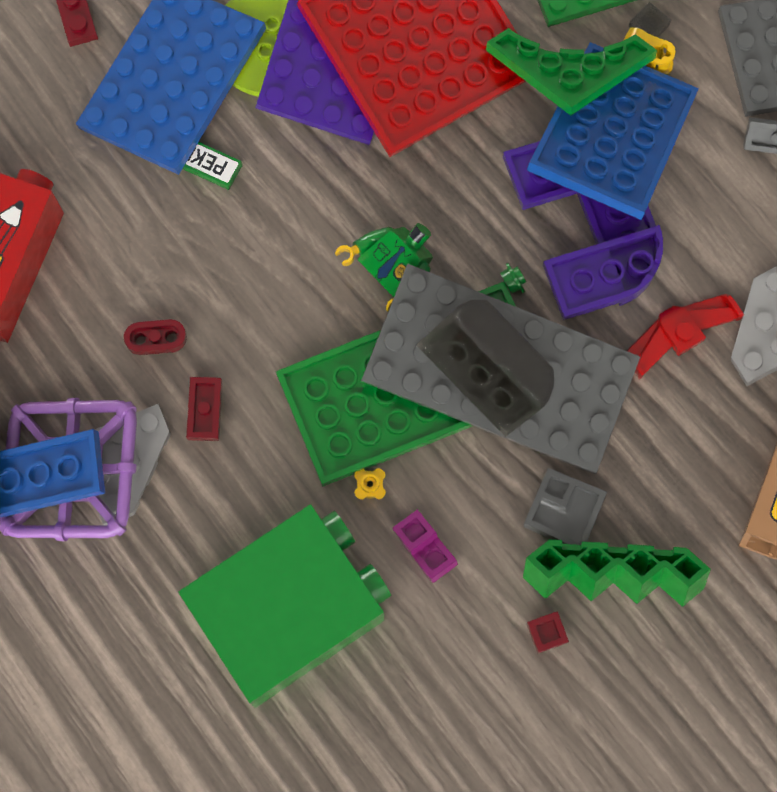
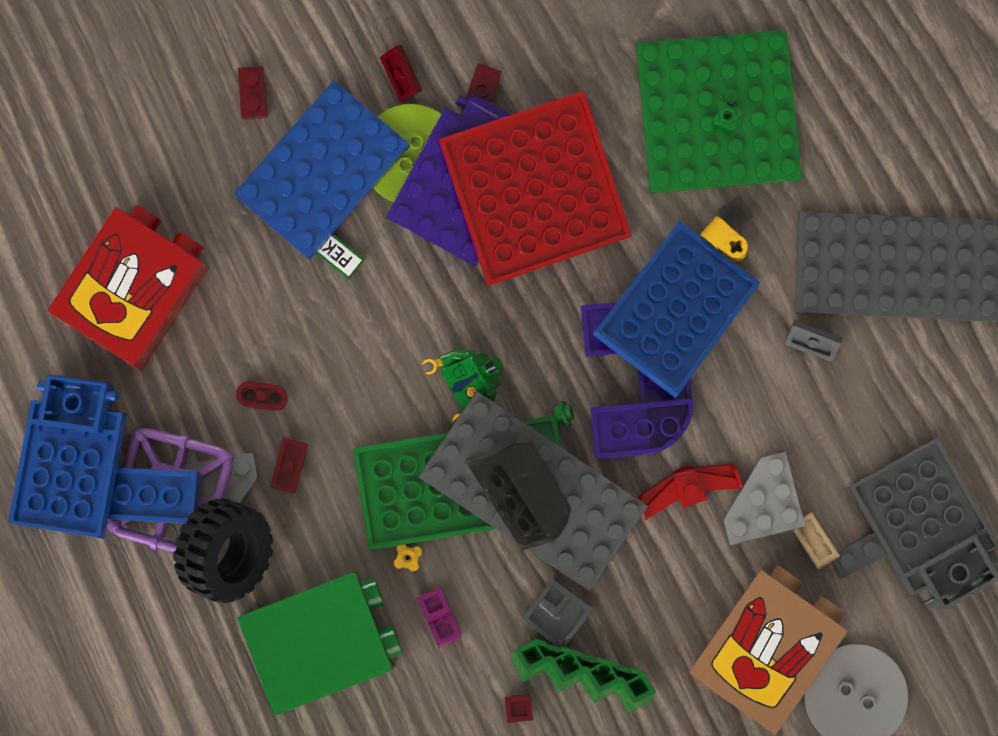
camera: 10 degrees right, 10 degrees up
green plate [486,28,657,116] -> none
none -> black tyre [173,498,273,604]

